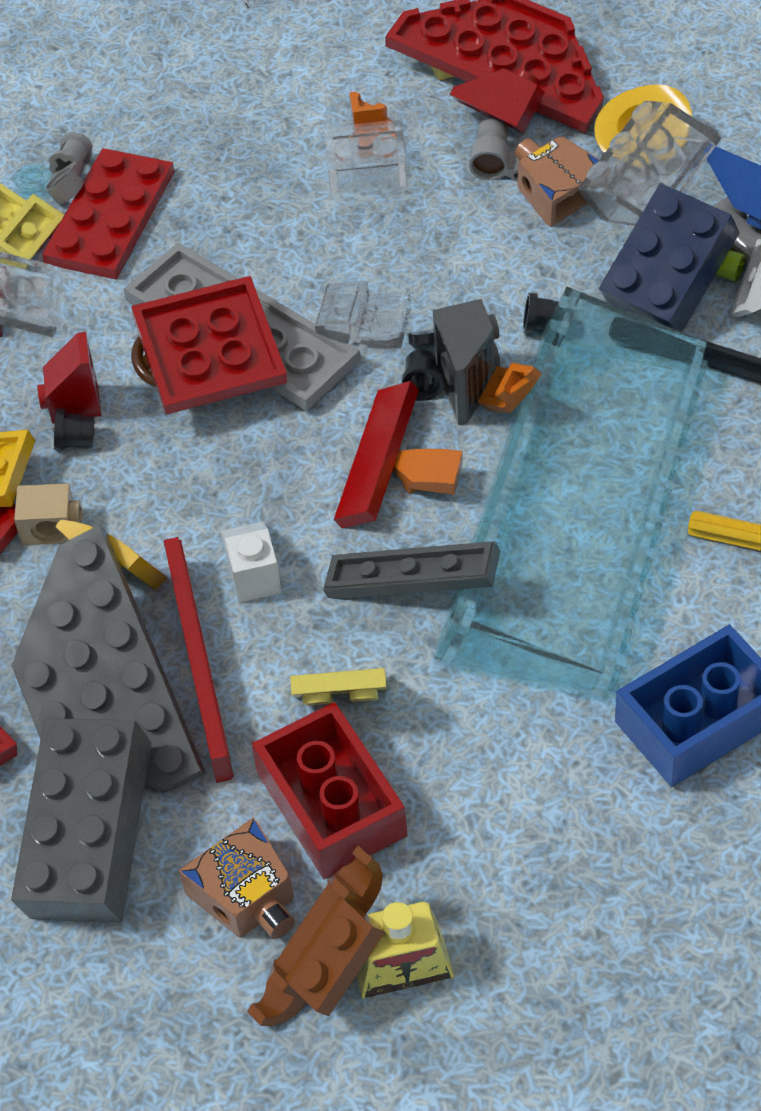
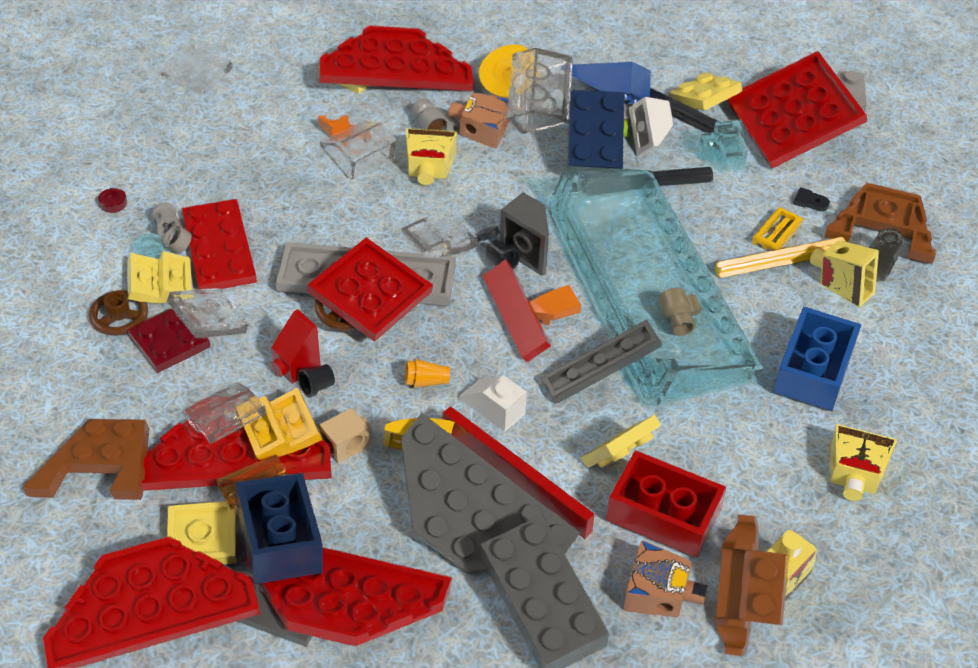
camera: 40 degrees left, 5 degrees down
red slope [450,68,545,134] -> none
orange slope [478,362,542,413] -> none
black piece [523,292,565,334] -> none
none -> dark red tile [98,188,127,213]
none -> light orange cone [405,358,450,388]
none -> light yellow torso [406,128,457,185]
none -> dark tan piece [657,288,702,336]
none -> light yellow torso [830,424,897,501]

